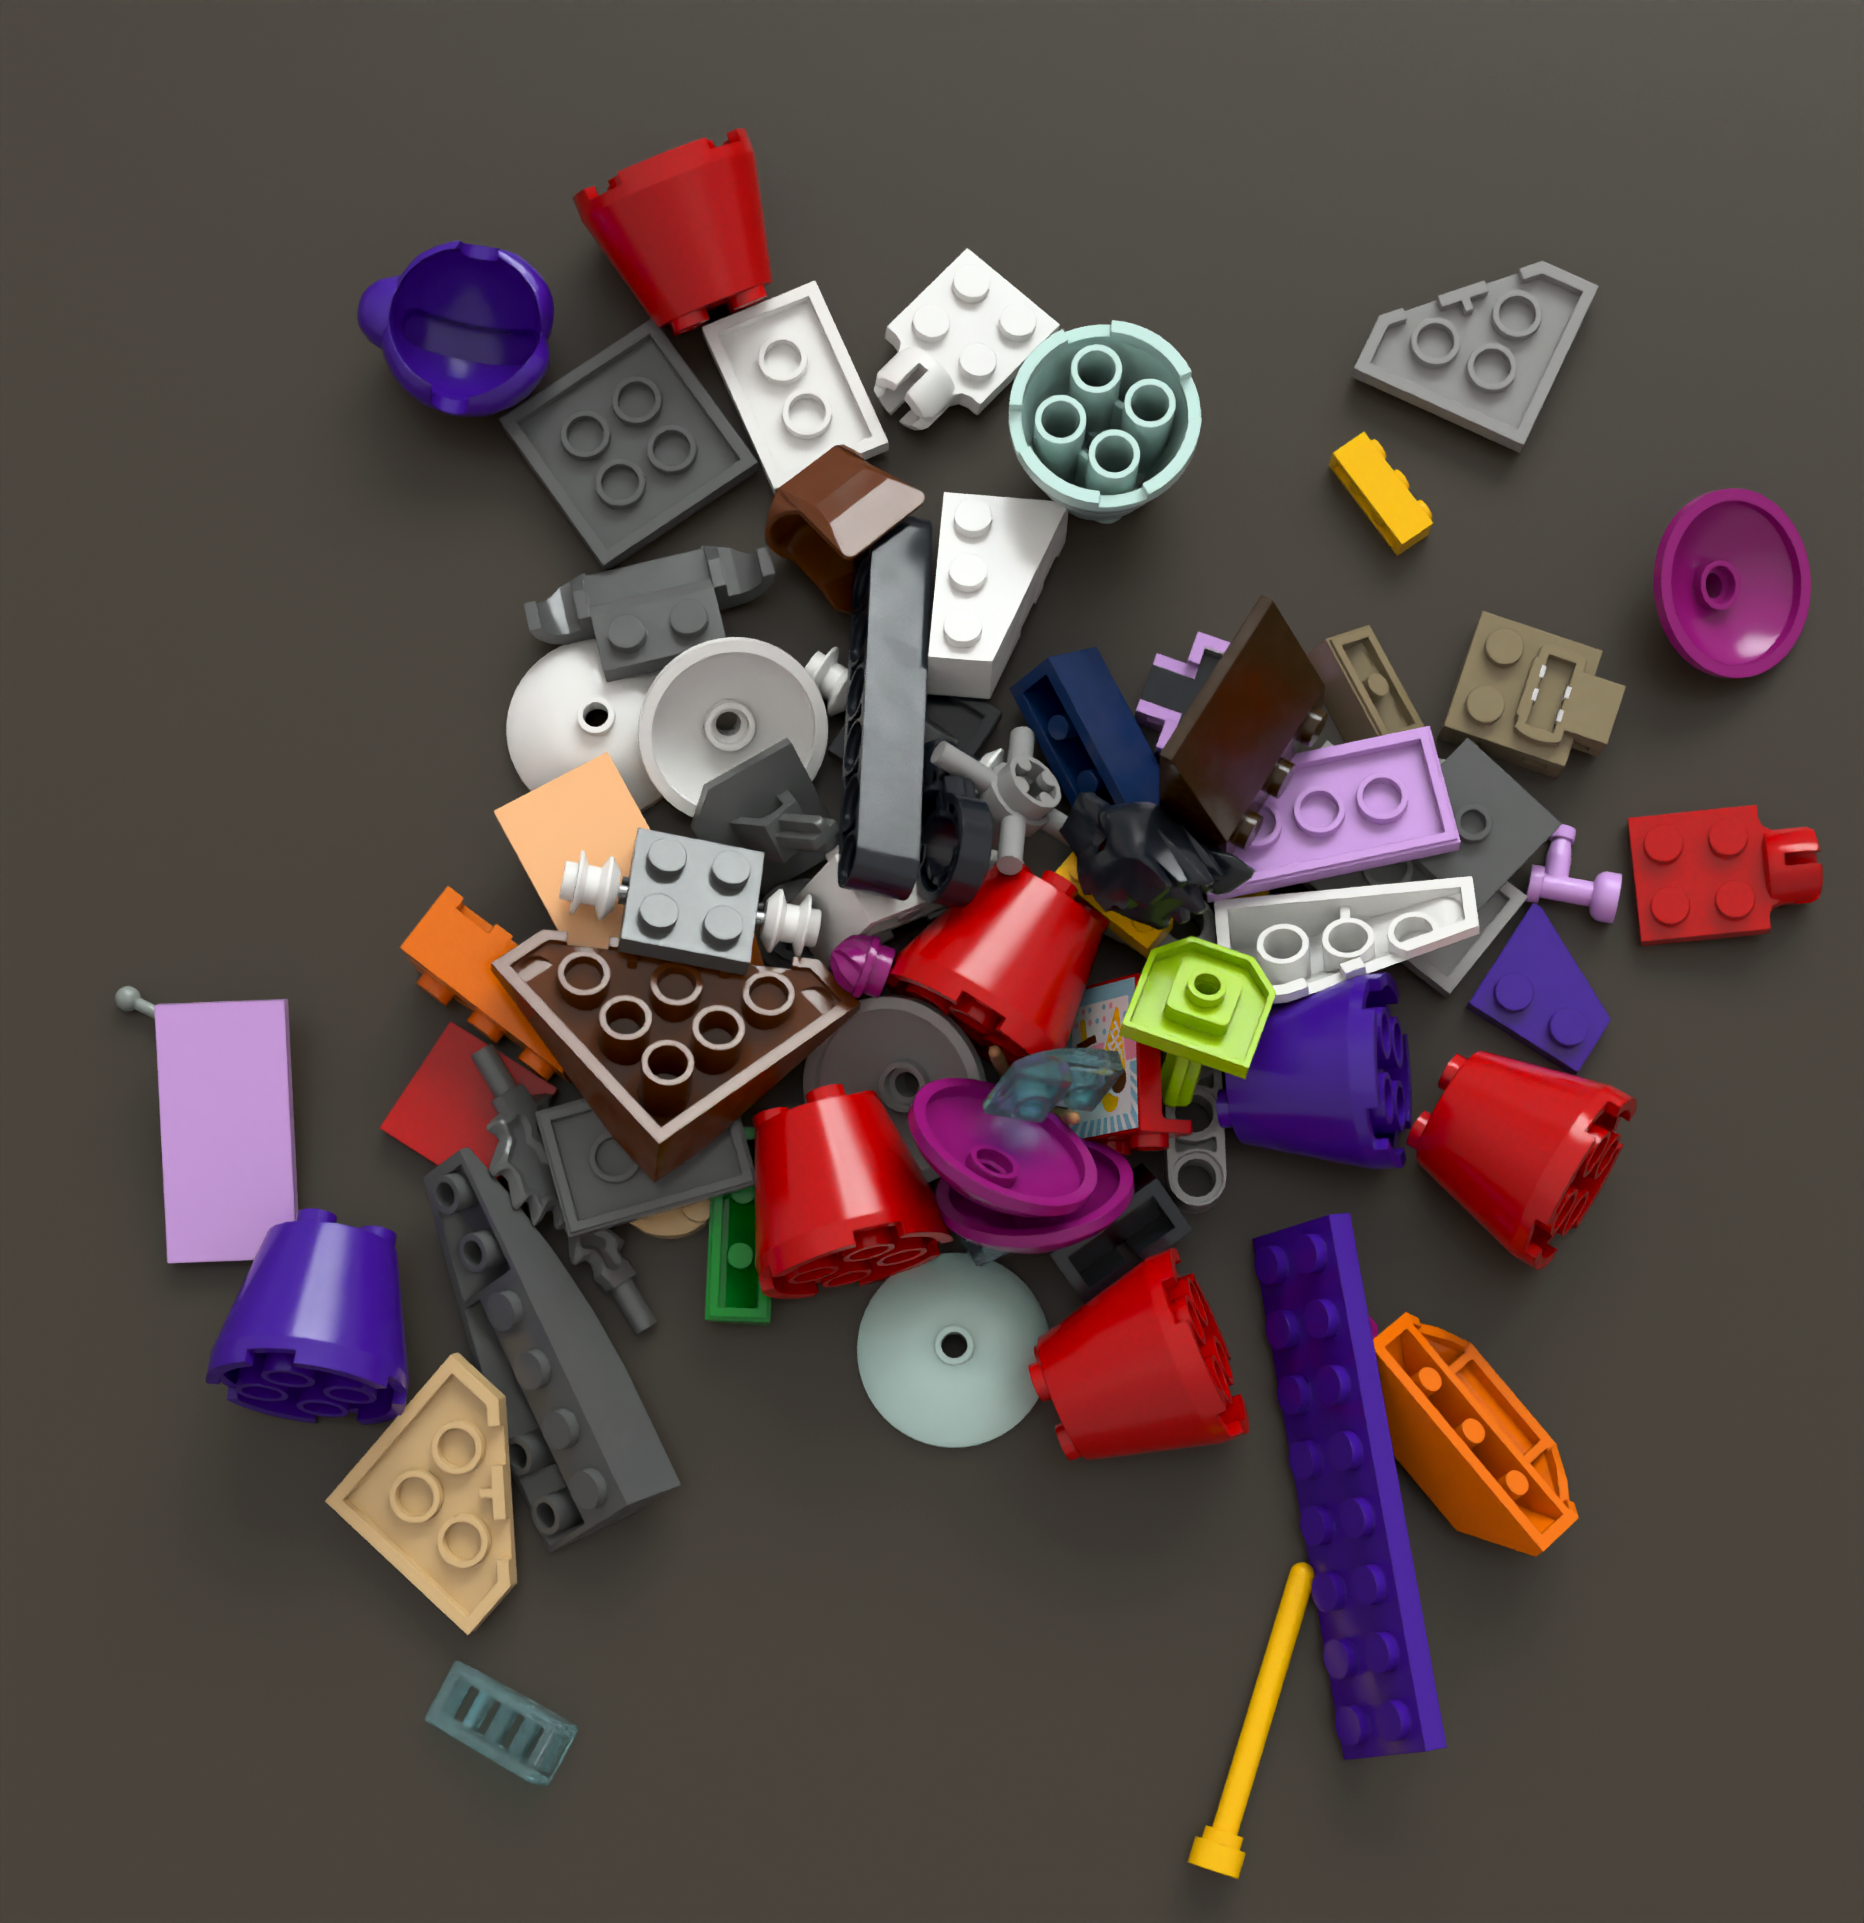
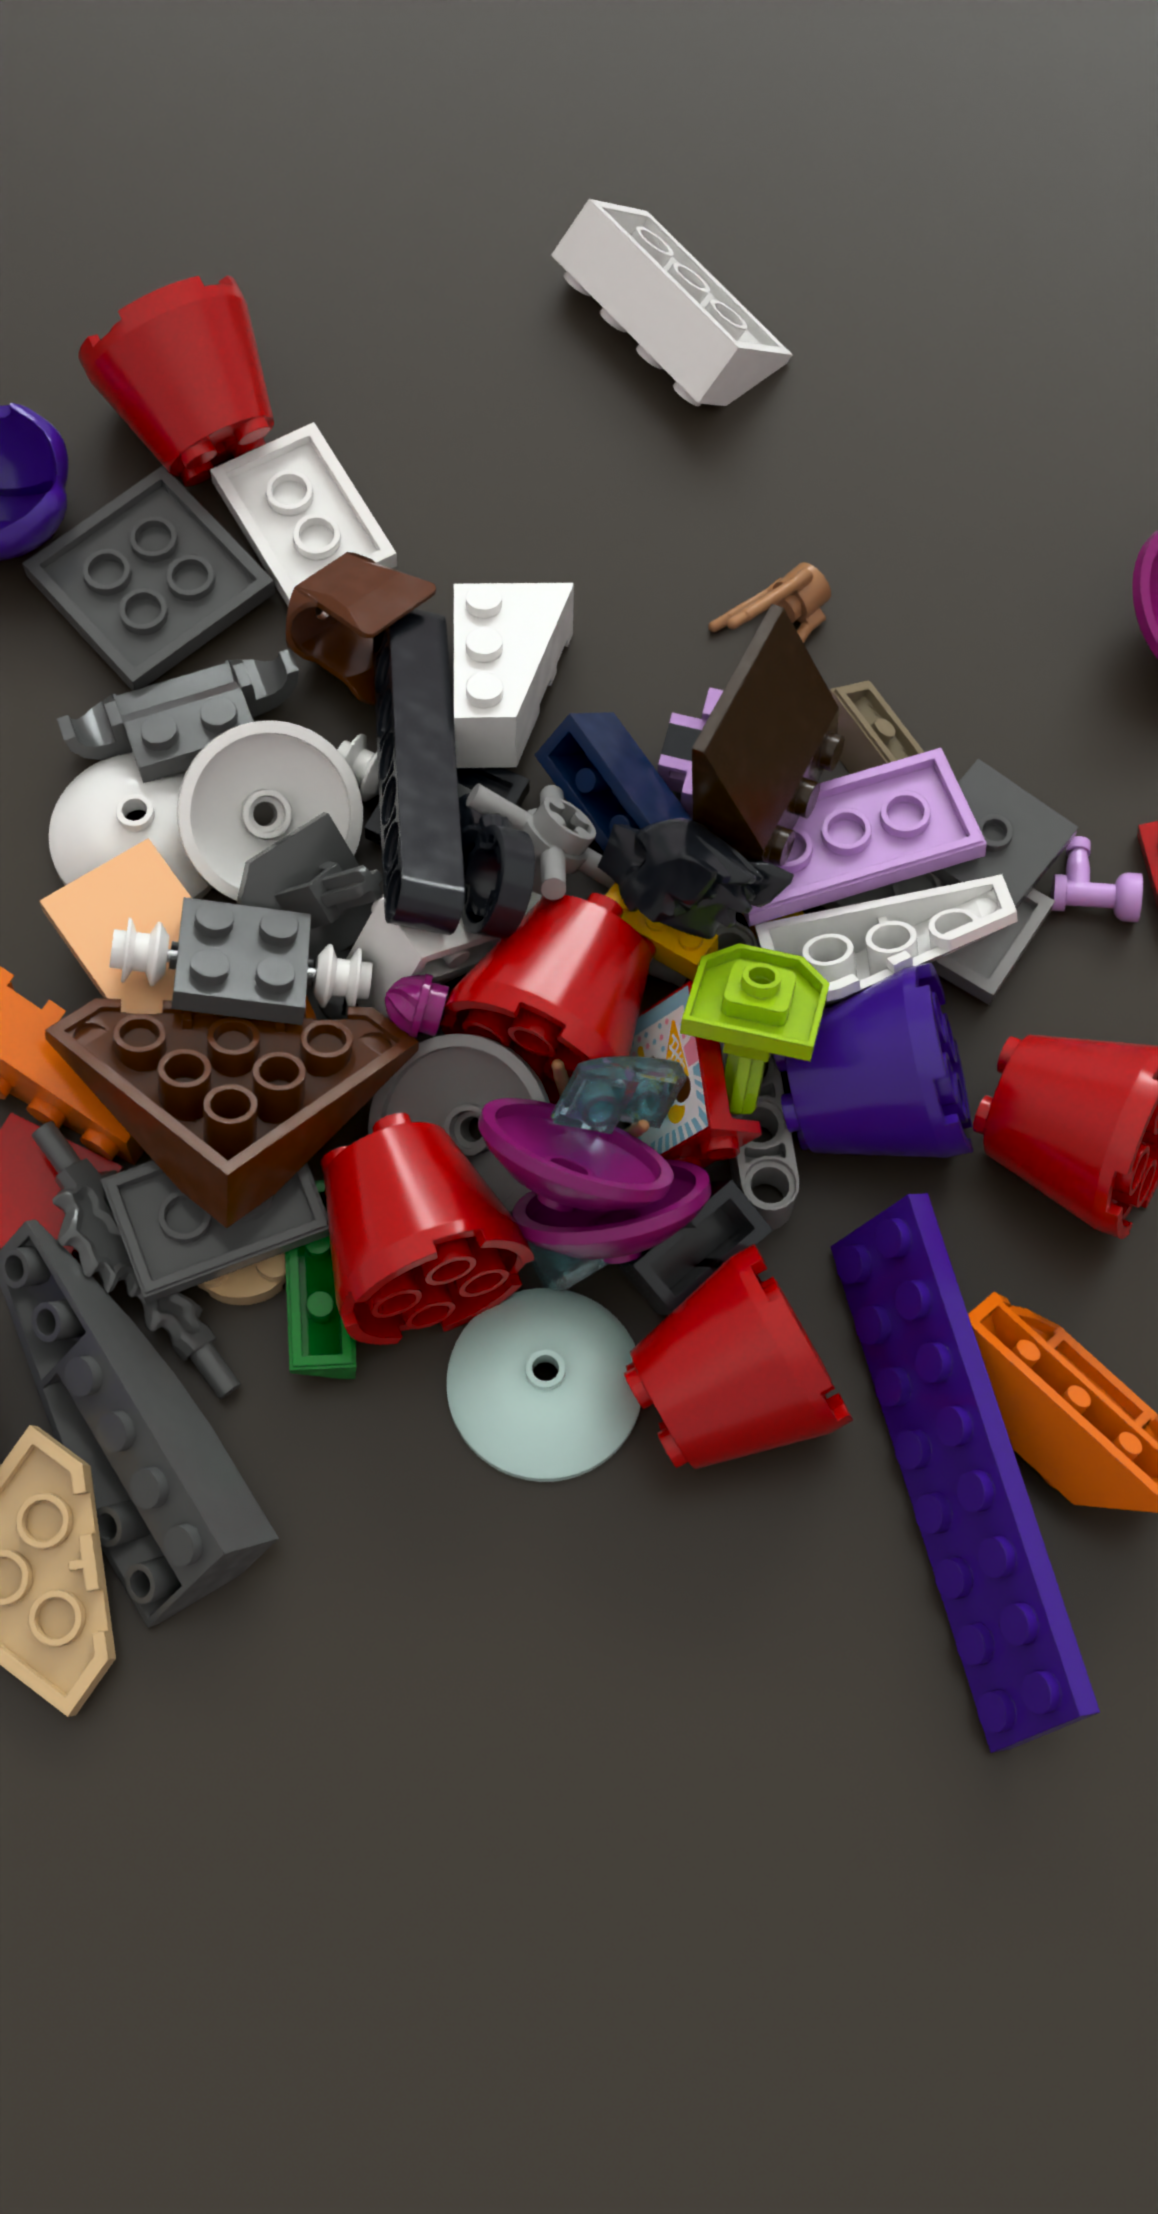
camera: 10 degrees left, 10 degrees down
clear light blue slope [424,1660,578,1786] -> none
white plate [874,248,1060,430] -> none
light aqua cone [1009,320,1202,524] -> none
yellow piece [1187,1562,1315,1879] -> none
yellow piece [1329,432,1433,556] -> none
light grey plate [1351,261,1599,453] -> none
dark tan piece [1437,611,1626,779] -> none
dark purple wing [1465,902,1611,1075] -> none
none -> white slope [551,199,793,406]
none -> medium nougat plant [708,562,831,643]

